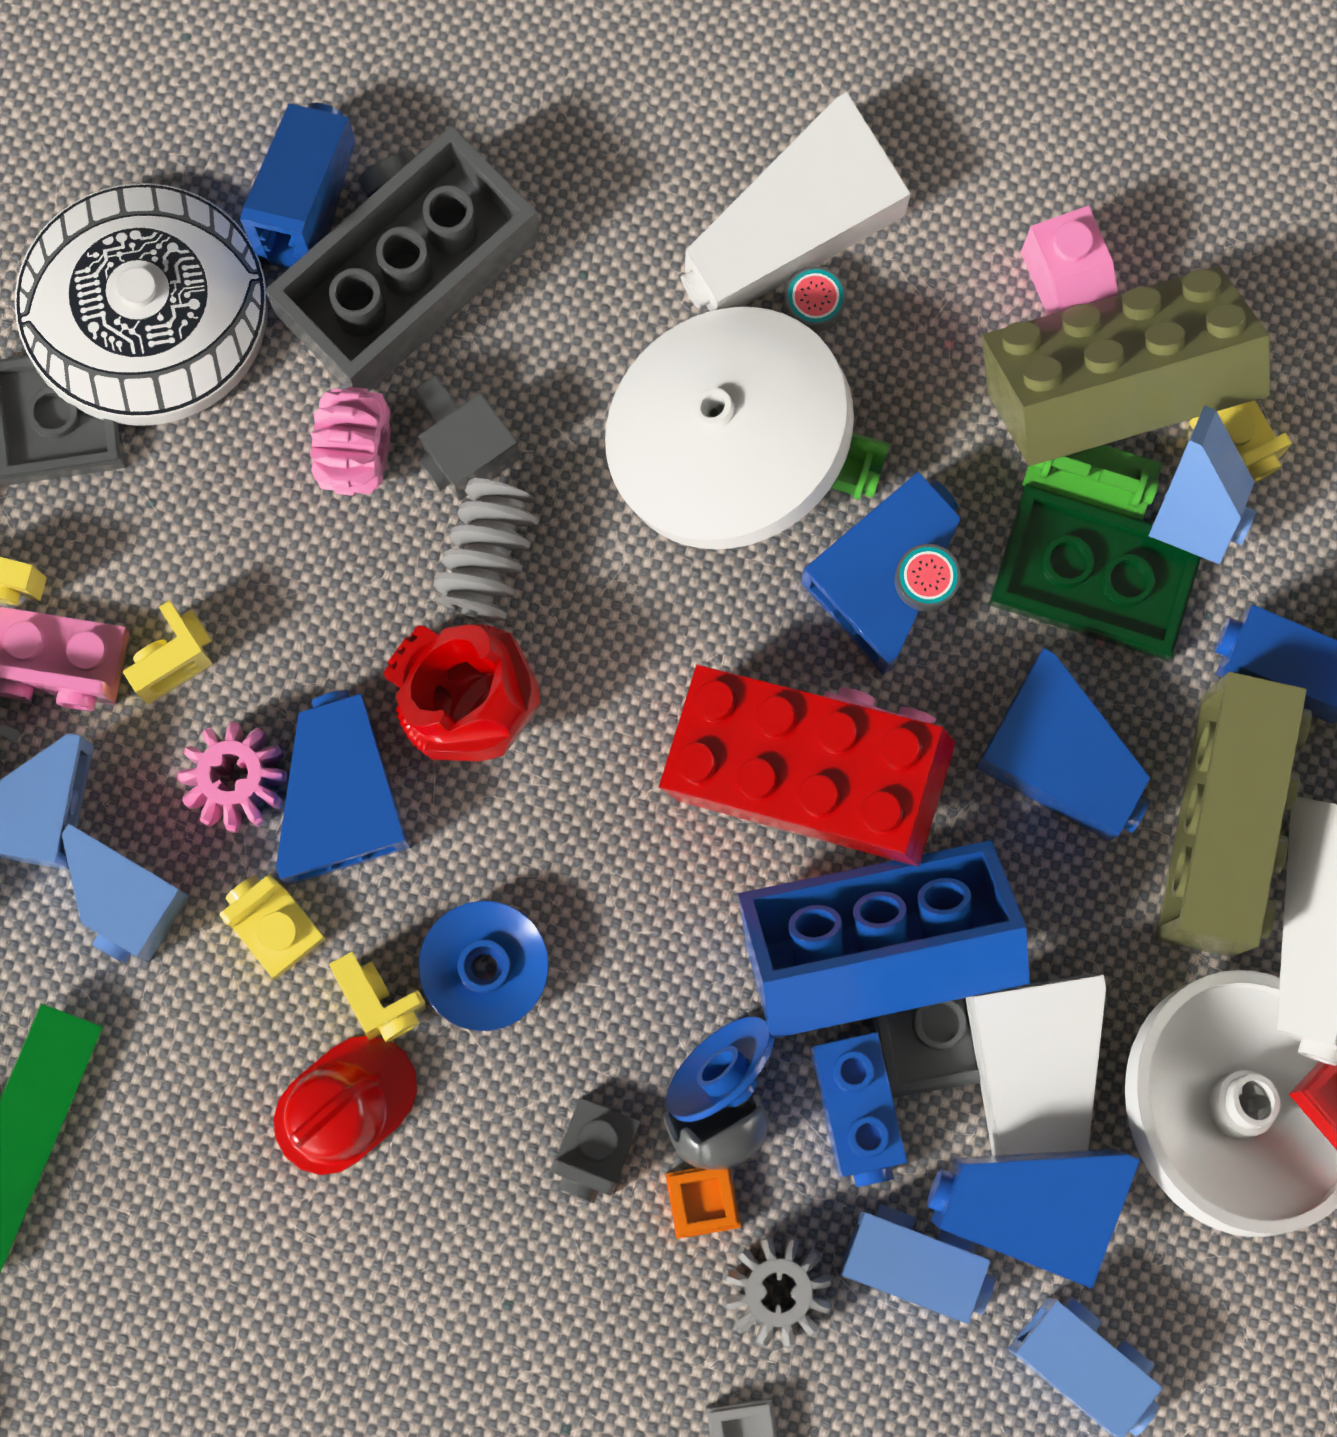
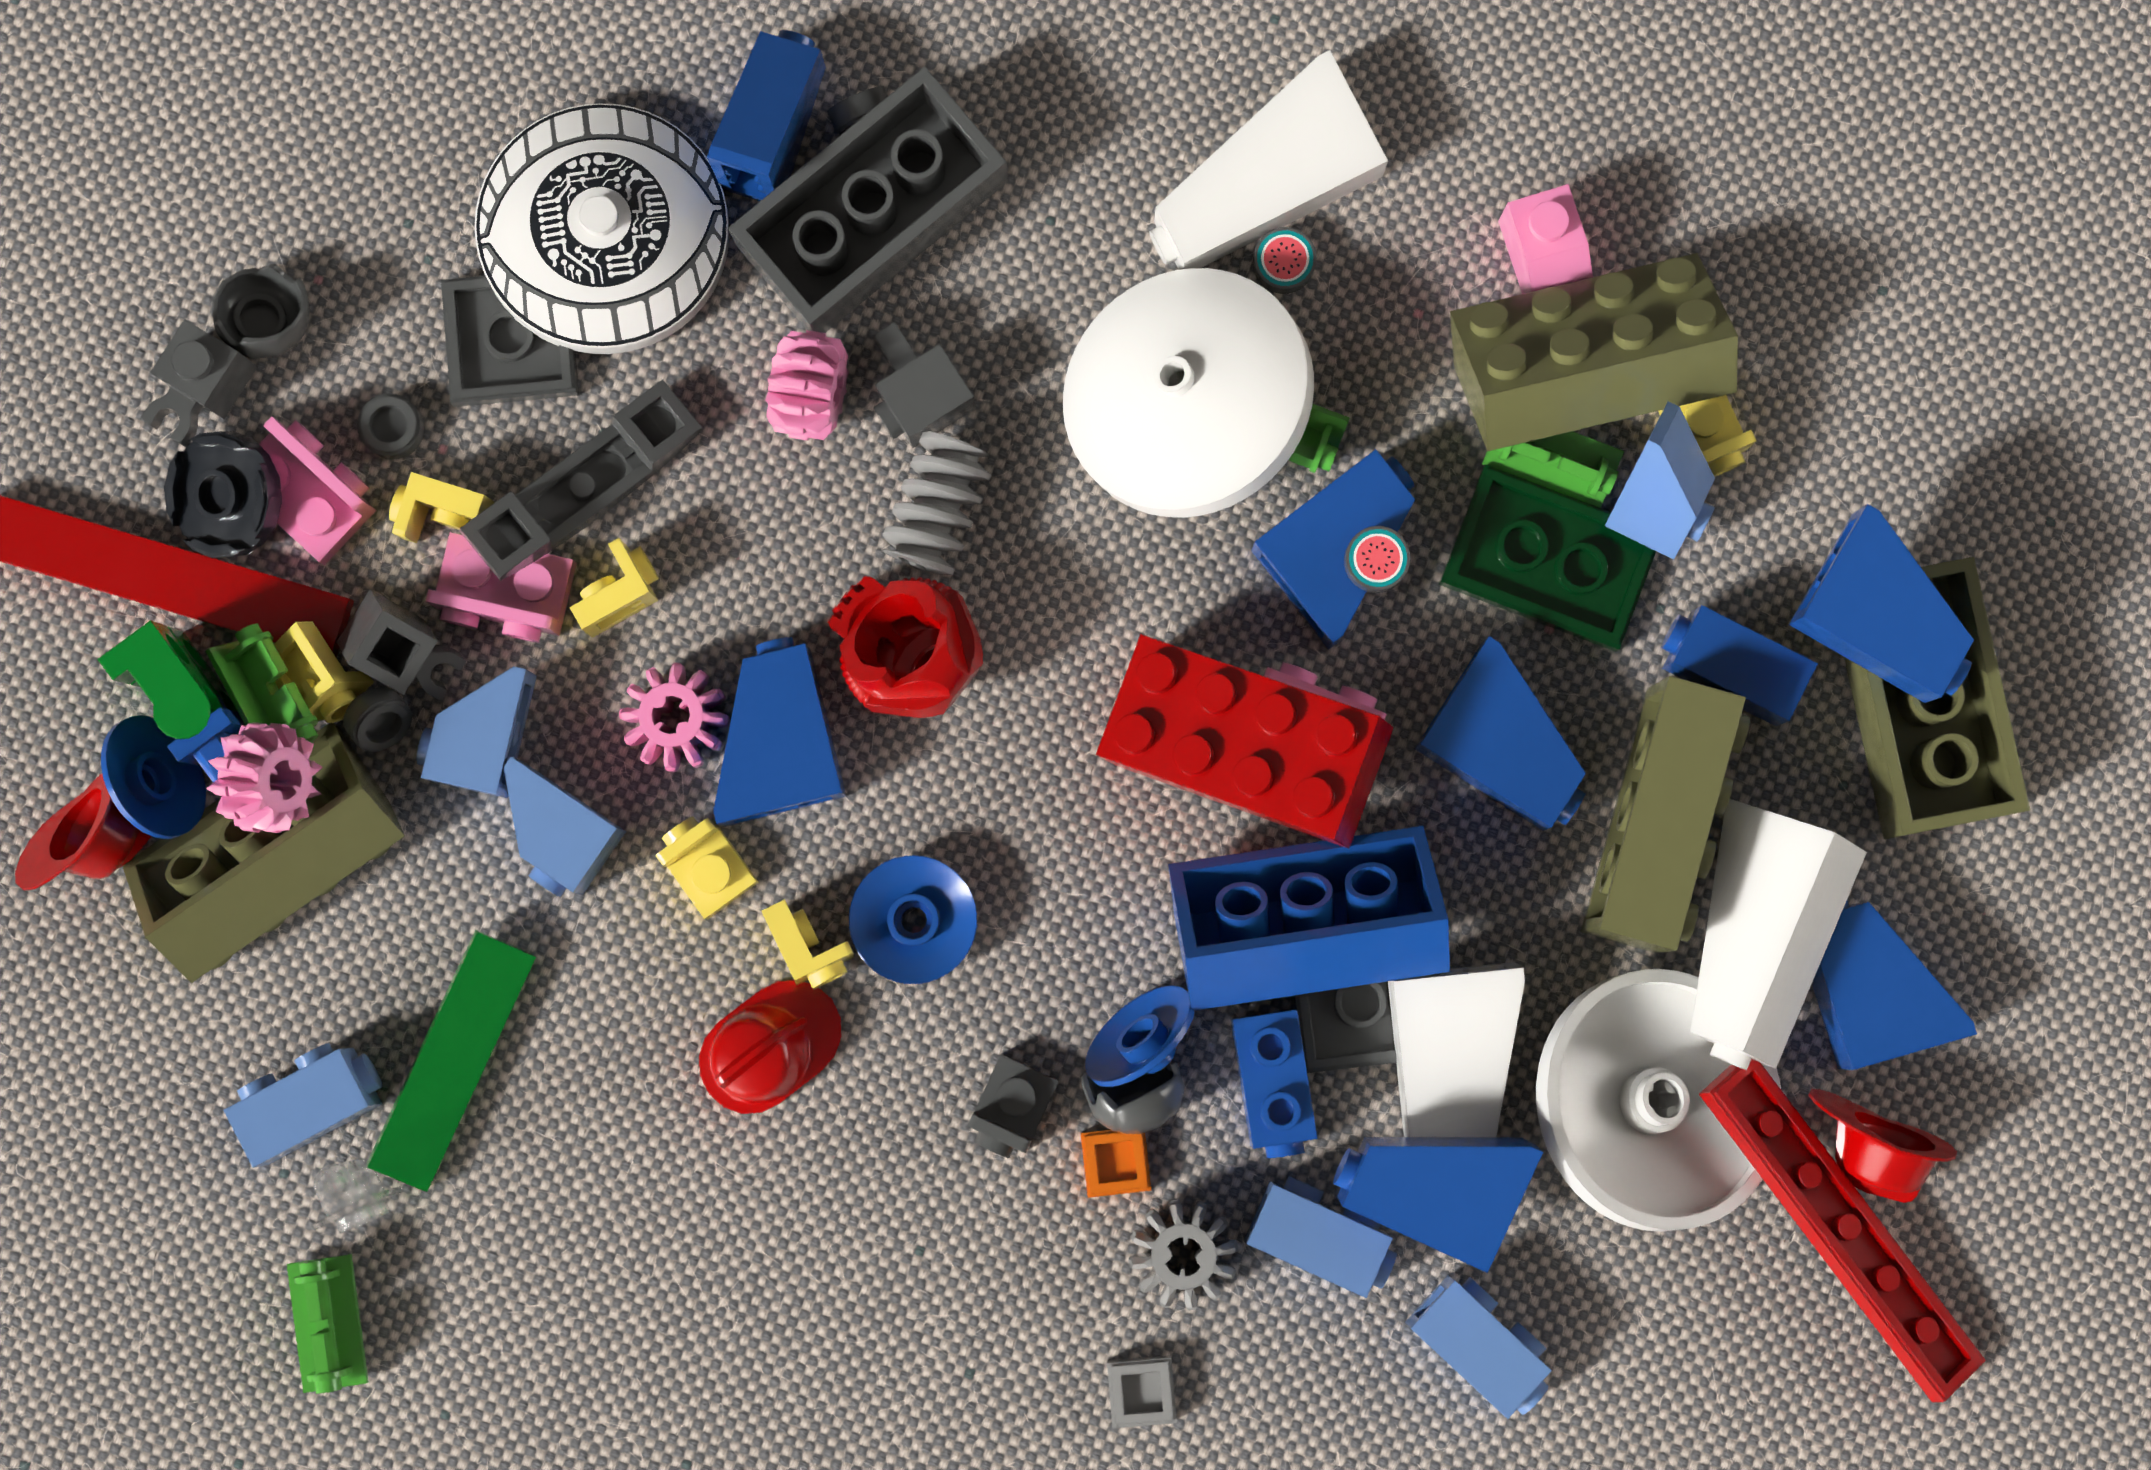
camera: 10 degrees right, 5 degrees up
none -> dark grey slope [460,379,702,581]

